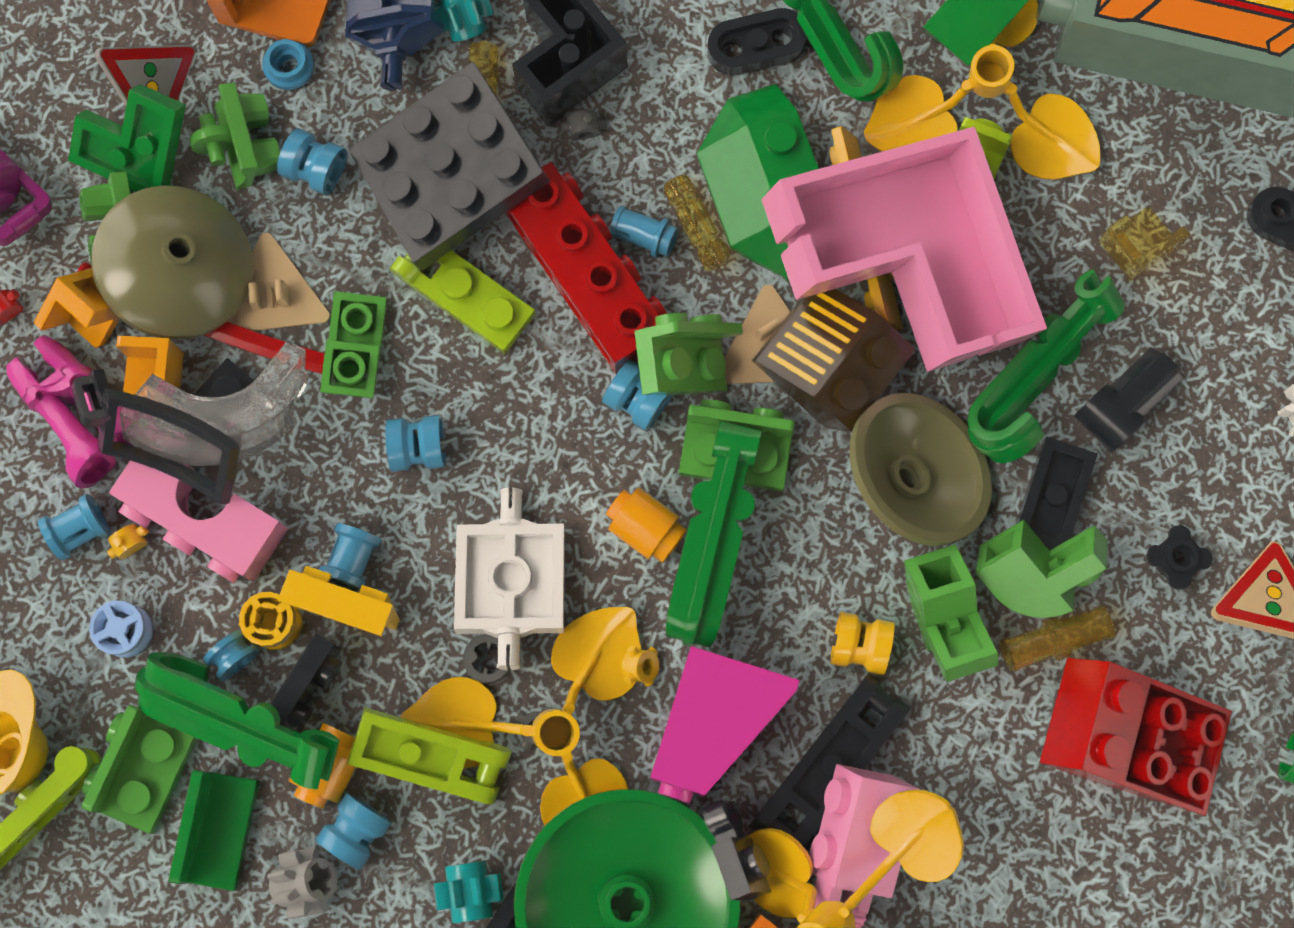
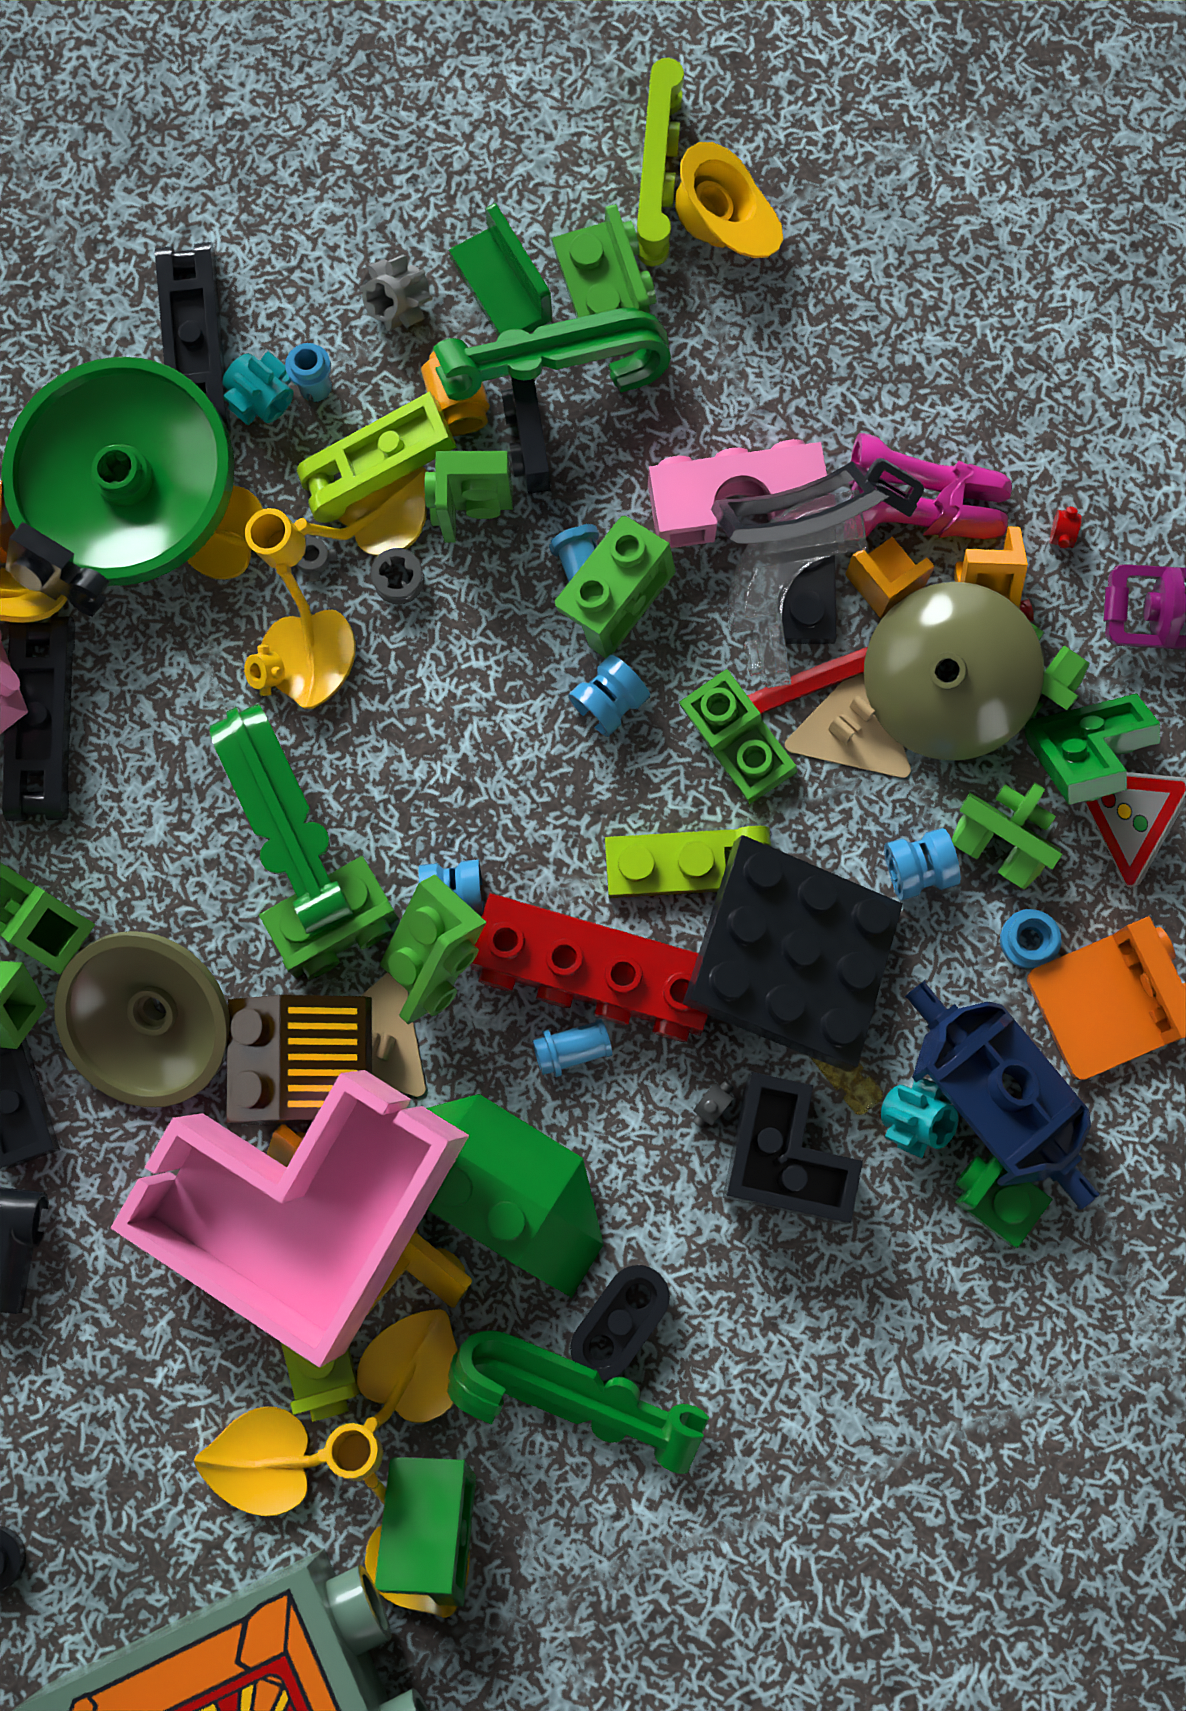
camera: 140 degrees right, 0 degrees up
dark azure bush [38,494,111,561] -> none
light blue wheel [89,600,154,658] -> none
yellow piece [107,524,149,559] -> none
dark azure bush [203,629,259,681] -> none
yellow wheel [239,592,302,650] -> none
yellow piece [277,566,400,636] -> none
dark azure wheel [315,792,393,870] -> none
white plate [454,488,565,670] -> none
light orange brick [606,487,688,564] -> none
dark pink slope [650,646,800,804] -> none
clear yellow axle [664,174,730,272] -> none
yellow wheel [830,611,895,675] -> none
green piece [967,269,1125,464] -> none
clear yellow panel [1099,208,1191,281] -> none
none -> dark azure pin [285,343,332,402]
none -> bright green bracket [425,451,513,543]
none -> bright green bracket [555,516,676,659]

